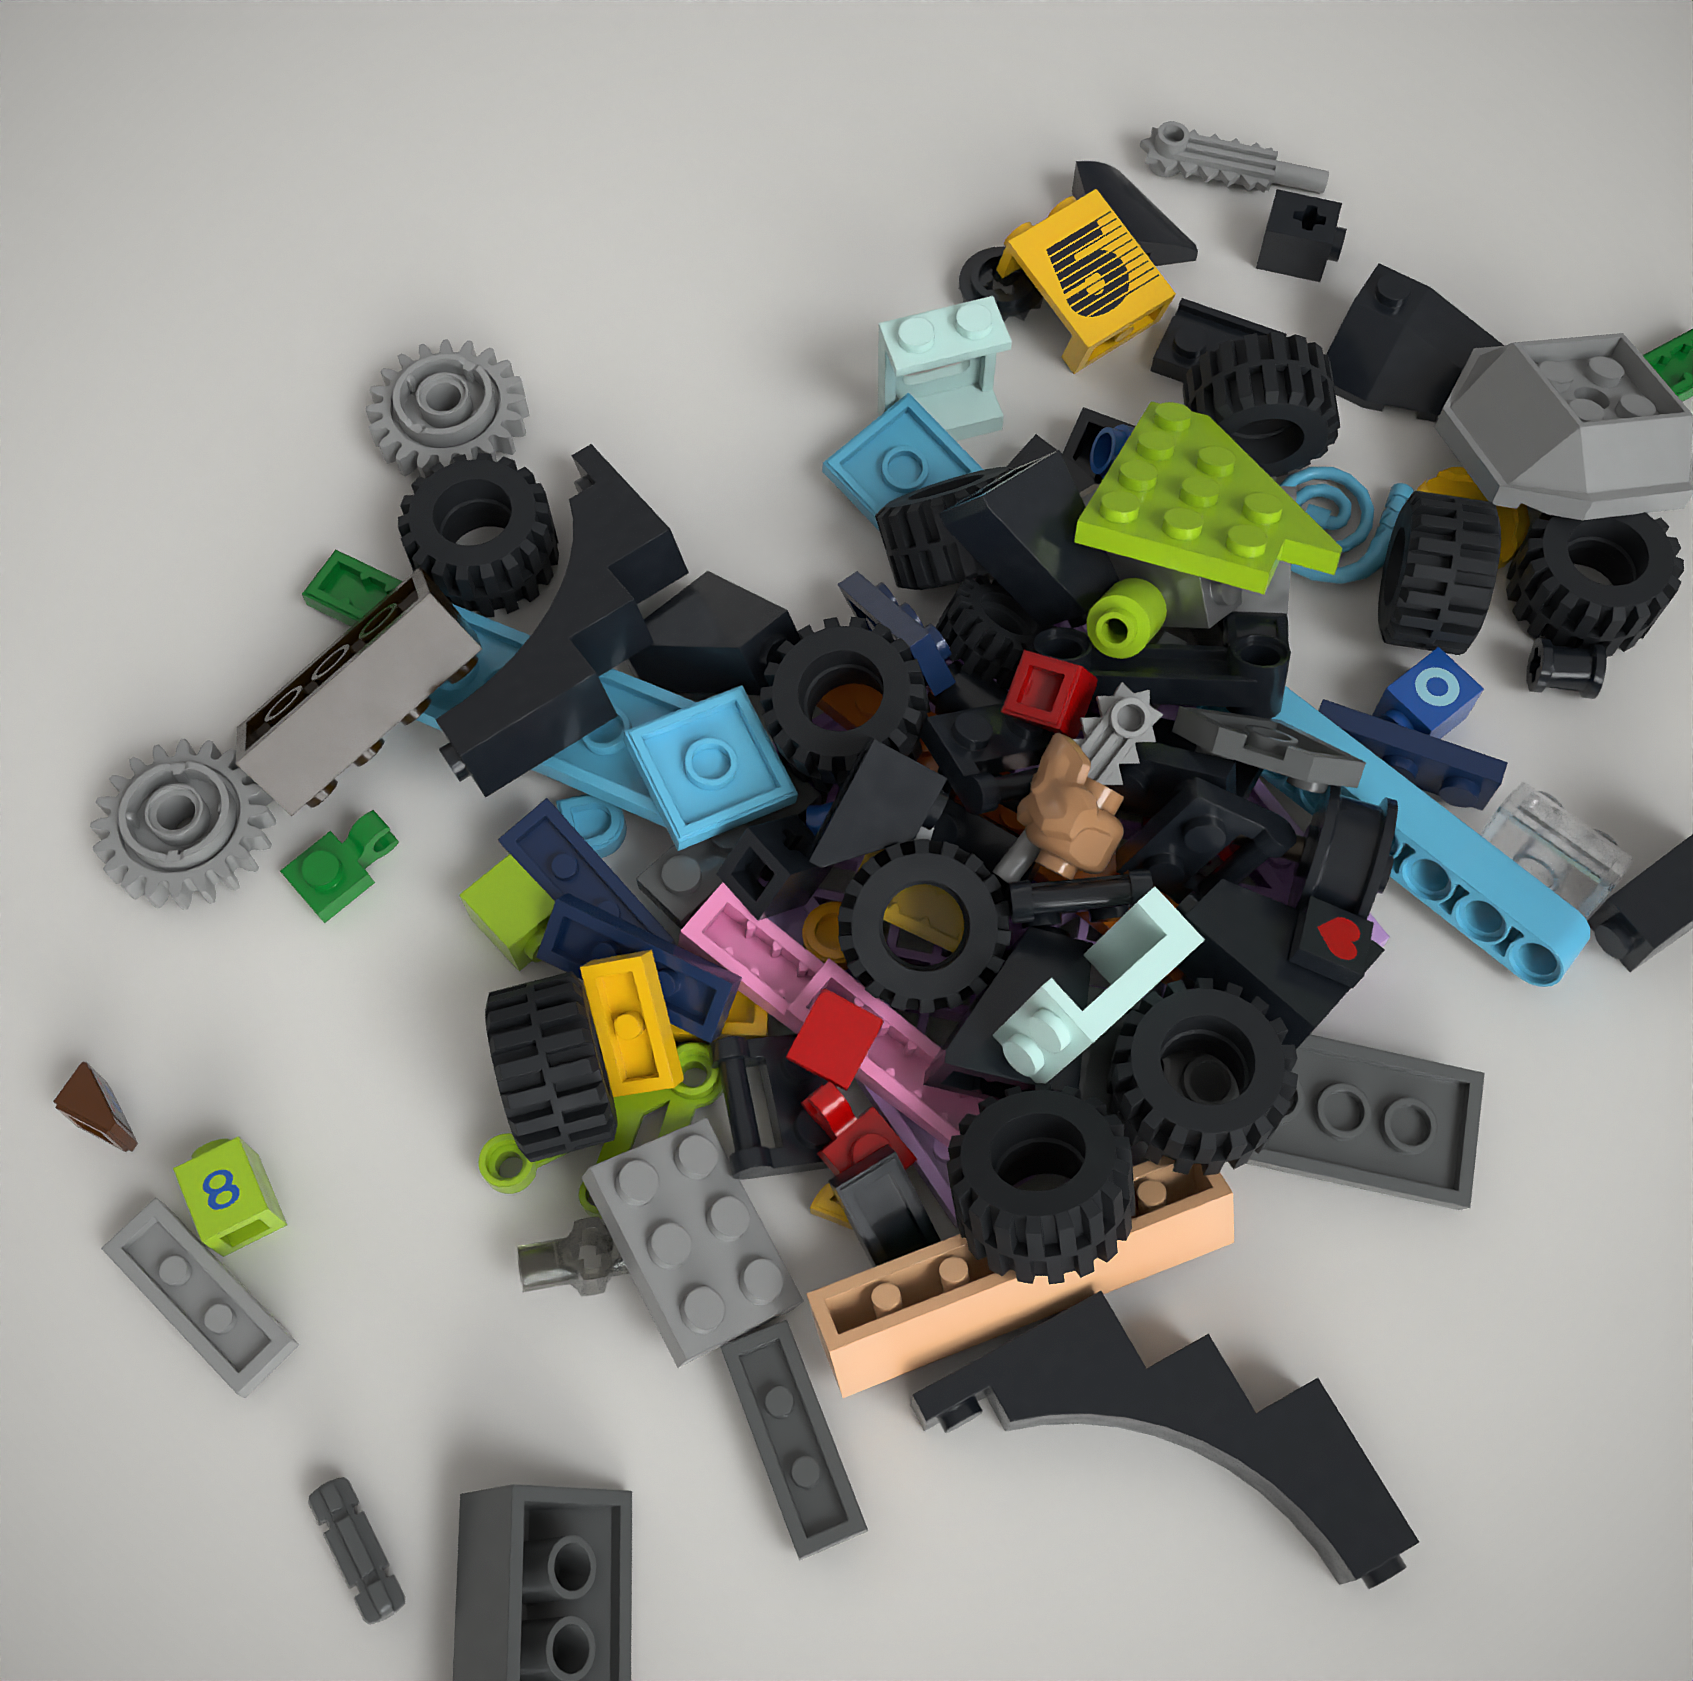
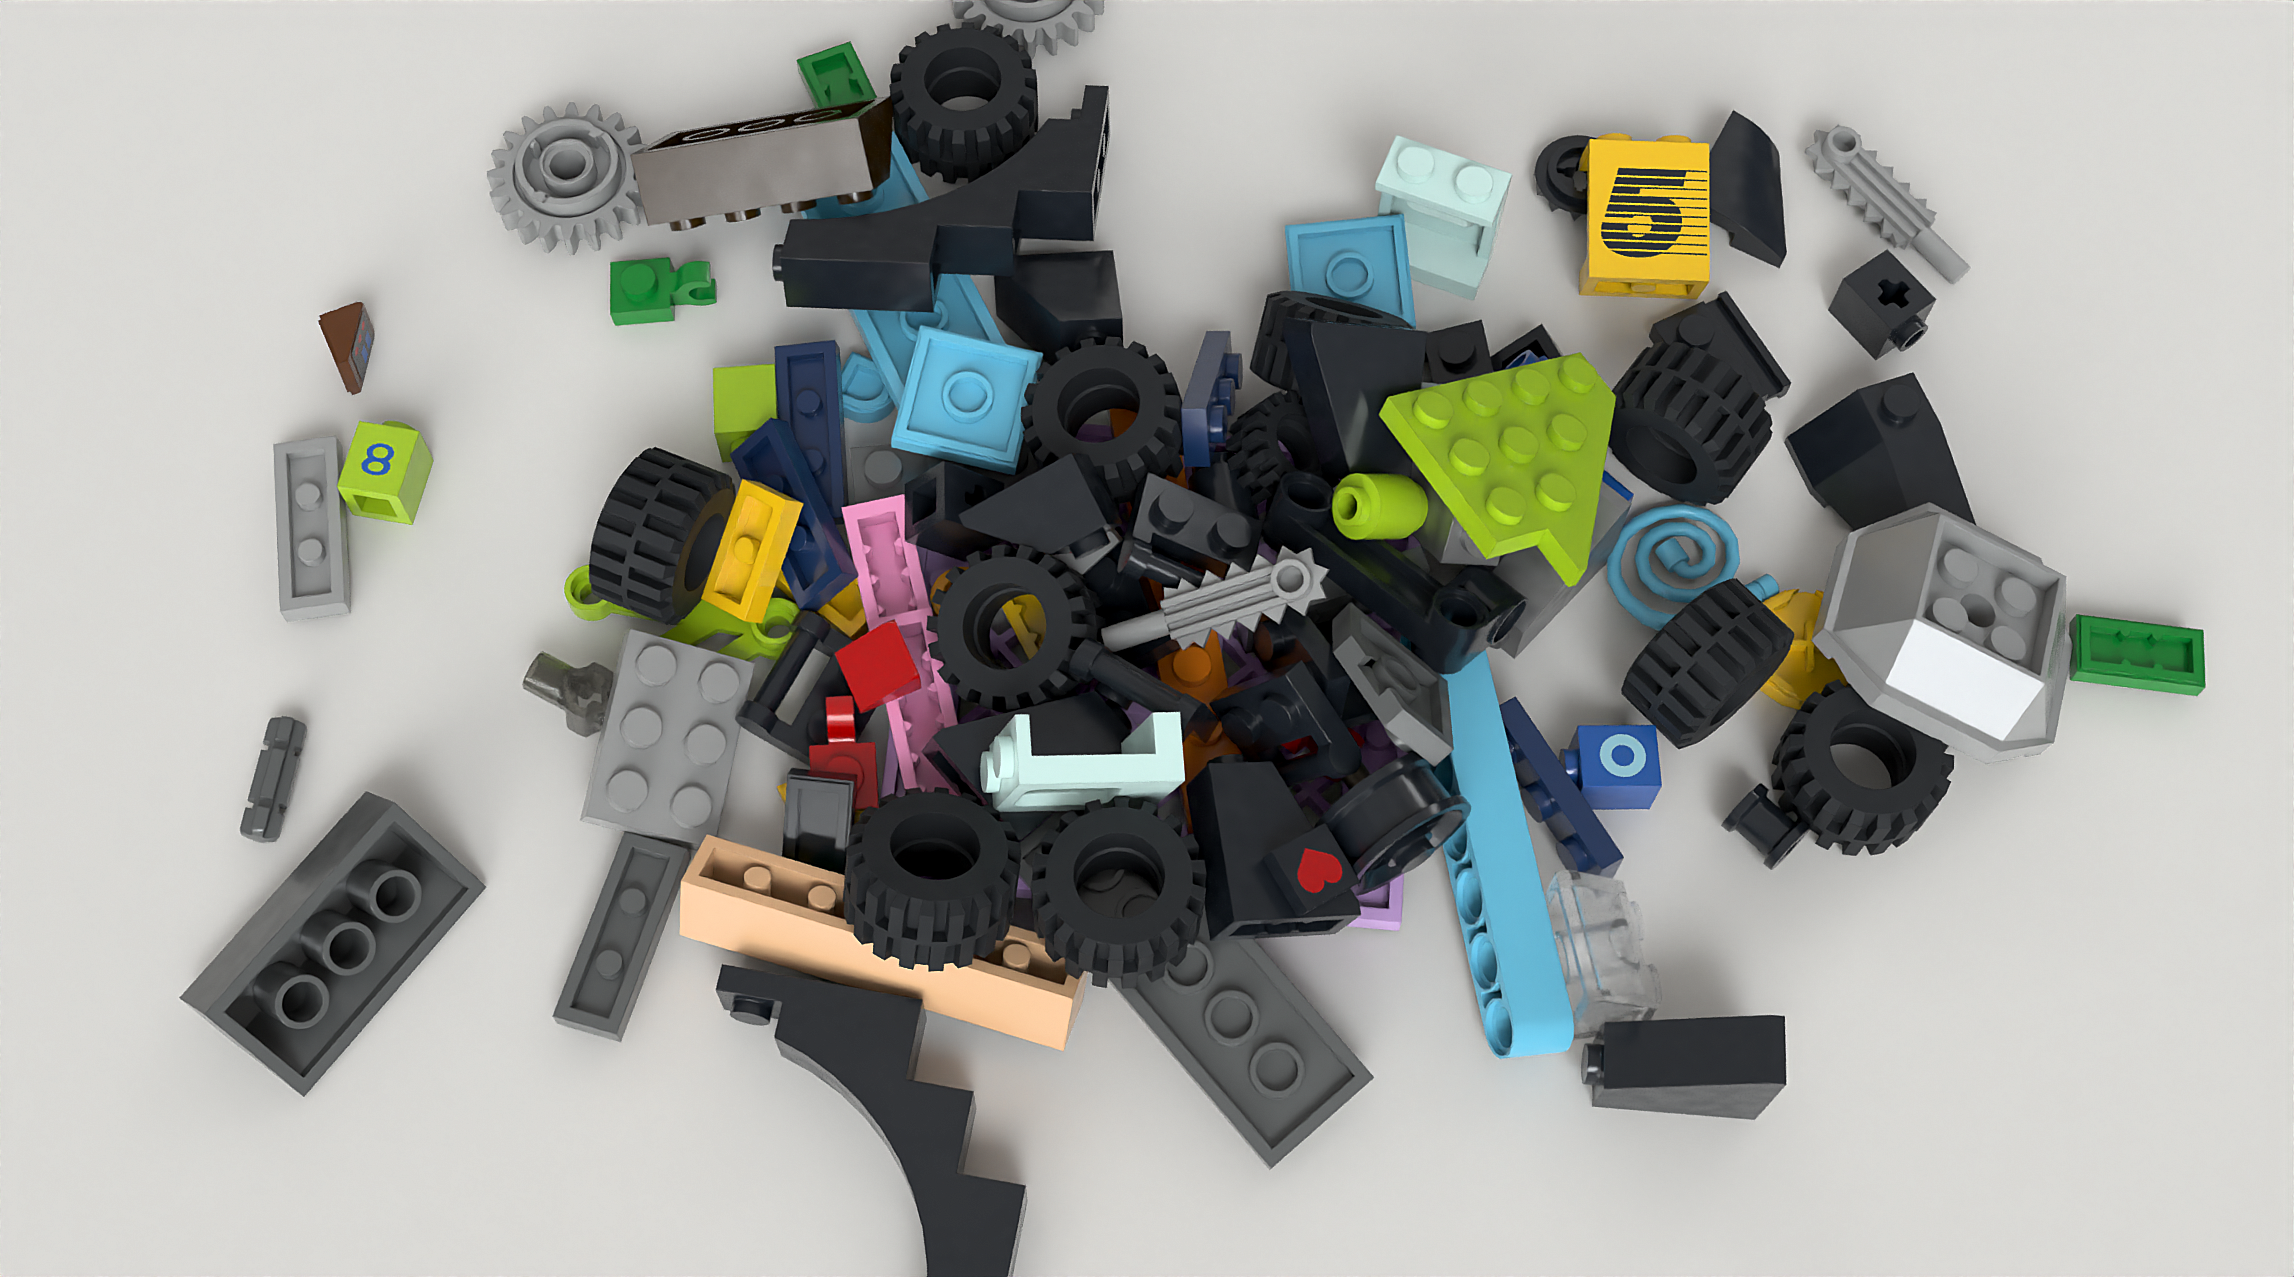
camera: 35 degrees right, 0 degrees up
red slope [1001,650,1097,739] -> none
medium nougat head [1017,733,1124,881] -> none

